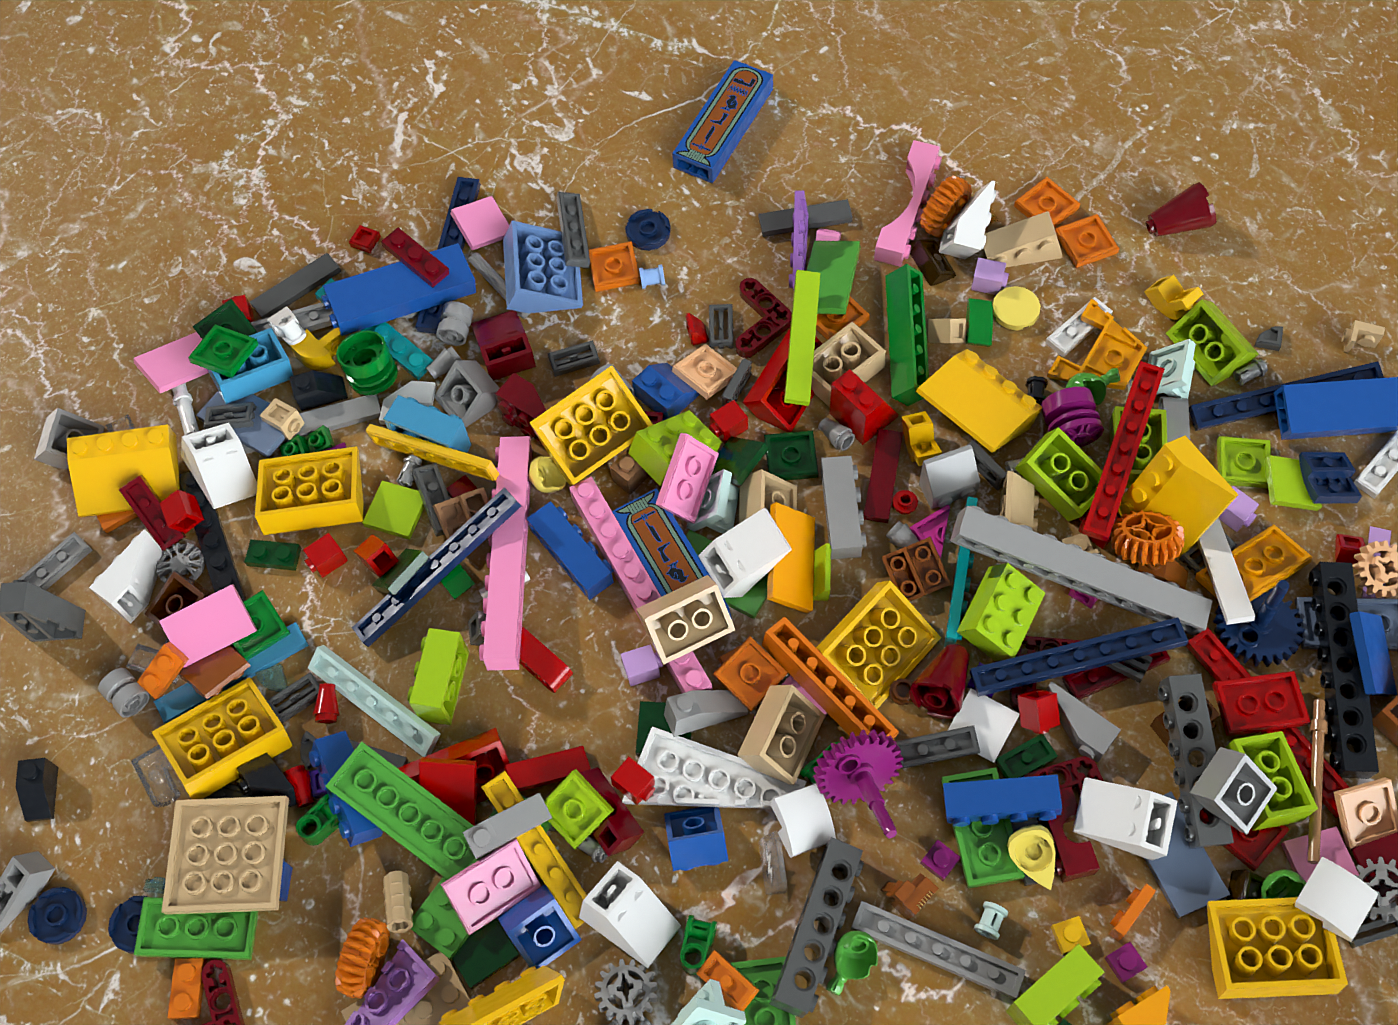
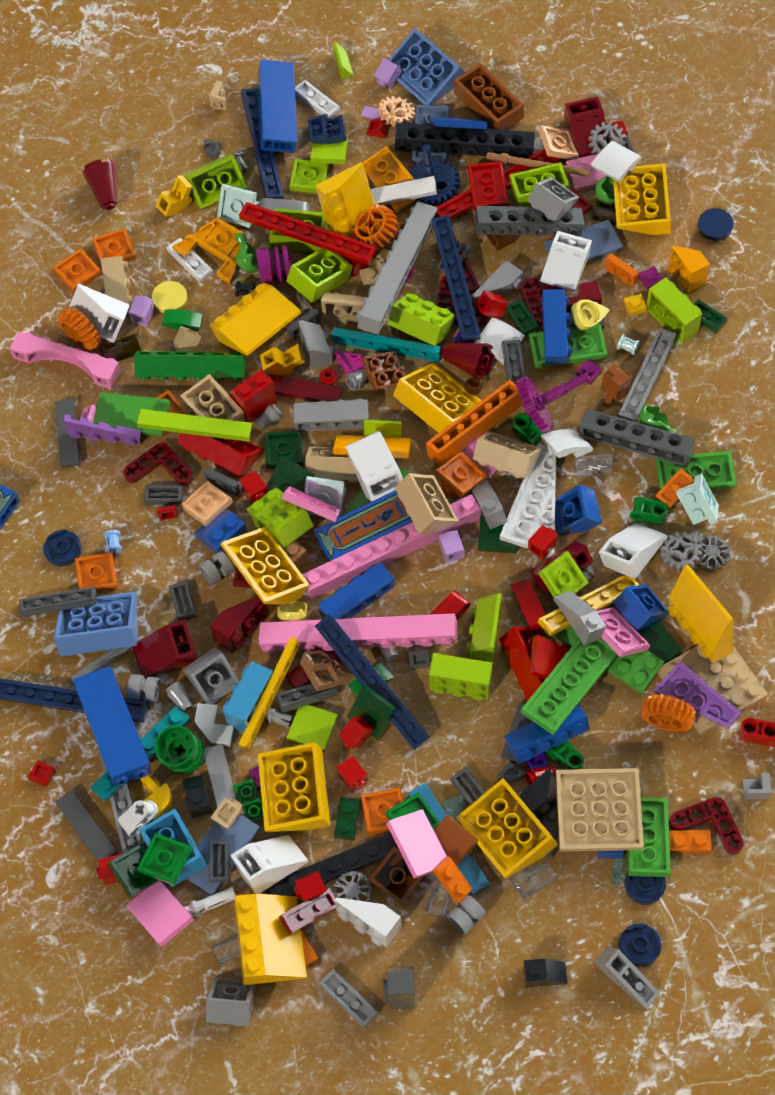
camera: 90 degrees left, 0 degrees up
light aqua plate [308,645,441,757] -> none
red cone [313,683,340,724] -> none
dark red plate [381,227,449,288] -> none
tan axle [383,871,413,933] -> none
bright pink tile [451,196,509,250] -> none
none -> orange tile [361,787,403,835]
none -> lime slope [466,593,501,663]

